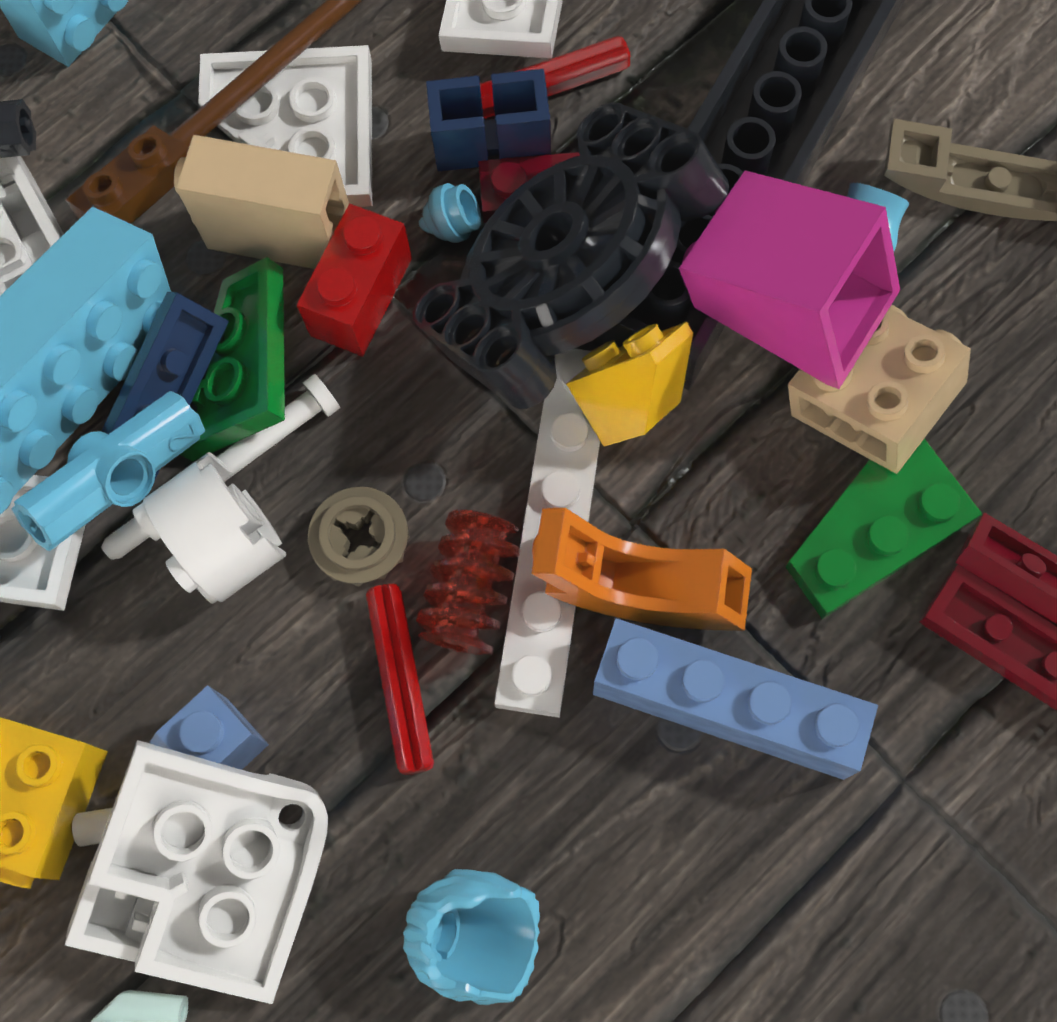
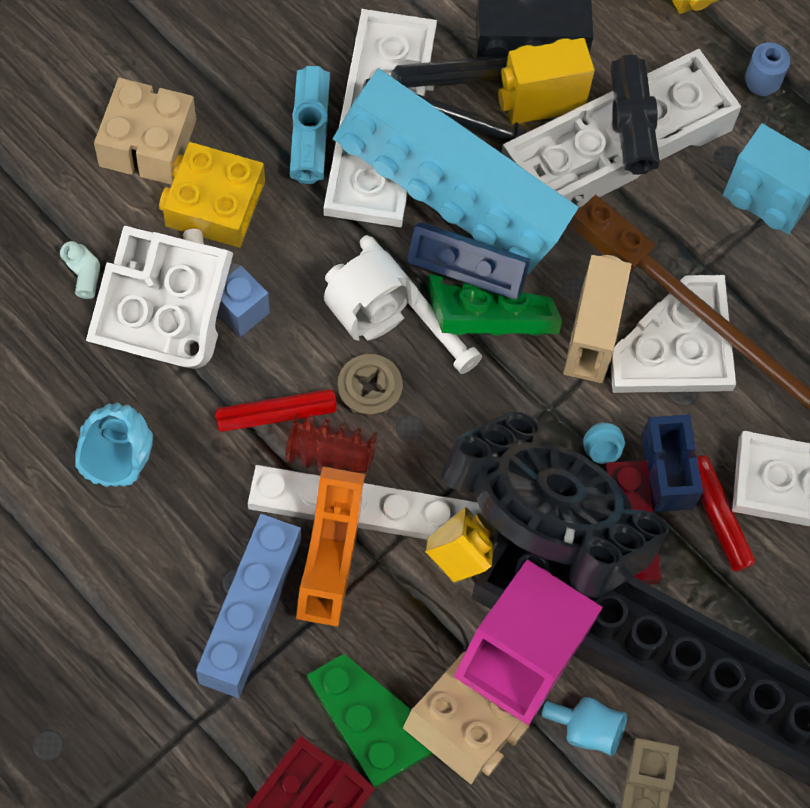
camera: 80 degrees right, 5 degrees down
medium azure piece [11,391,205,551] -> none
red brick [297,203,412,357] -> none

